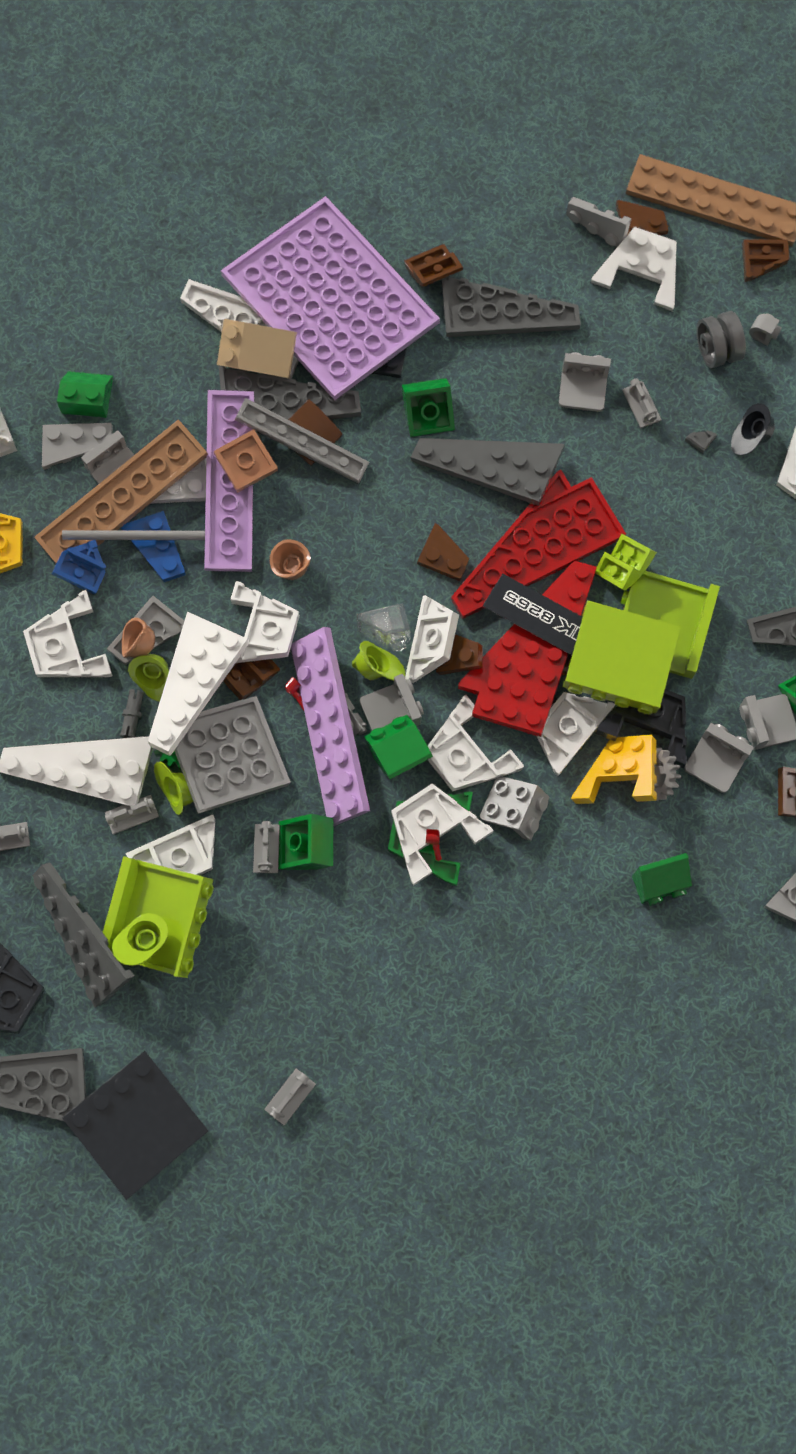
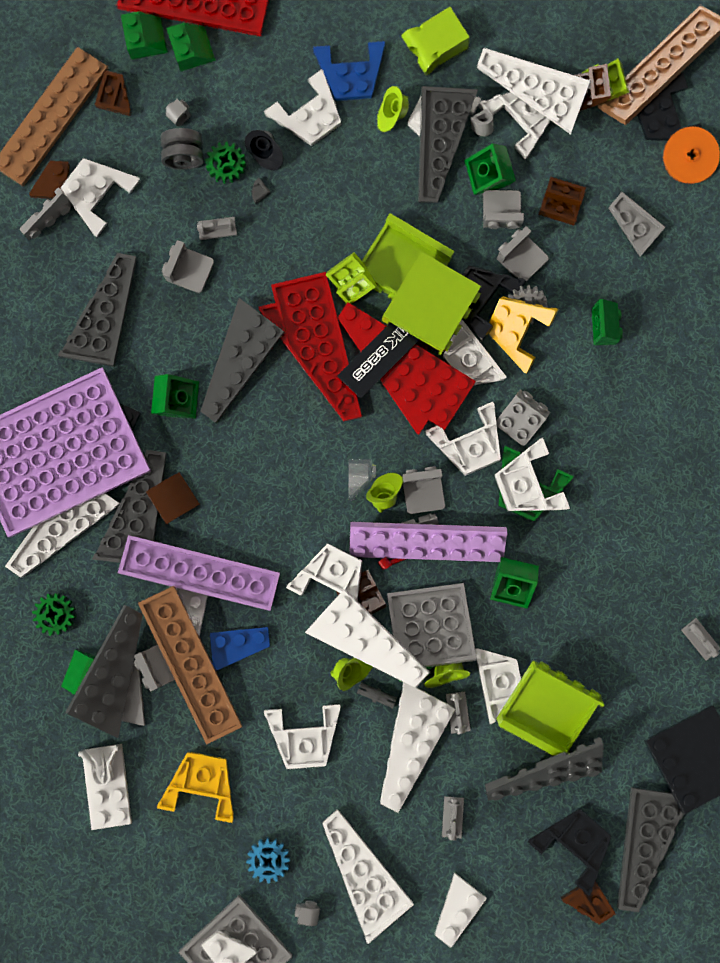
camera: 75 degrees left, 10 degrees up
blue slope [51,540,106,595] -> none
light grey piece [62,530,205,540] -> none
light grey wing [107,596,184,665] -> none
lime piece [112,913,168,966] -> none
nougat helmet [122,618,156,658] -> none
nougat plate [213,429,278,493] -> none
tan slope [217,319,297,378] -> none
light grey tile [235,398,369,484] -> none
light grey hinge [253,821,280,873] -> none
nougat helmet [270,539,311,580] -> none
green slope [364,715,433,779] -> none
reddish brown slope [404,244,463,287] -> none
white wing [405,595,459,683] -> none
reddish brown wing [417,523,469,581] -> none
red hand [425,829,442,861] -> none
reddish brown wing [436,634,483,675] -> none
none -> green gear [32,593,76,636]
none -> dark grey wing [65,605,143,738]
none -> green gear [205,142,246,184]

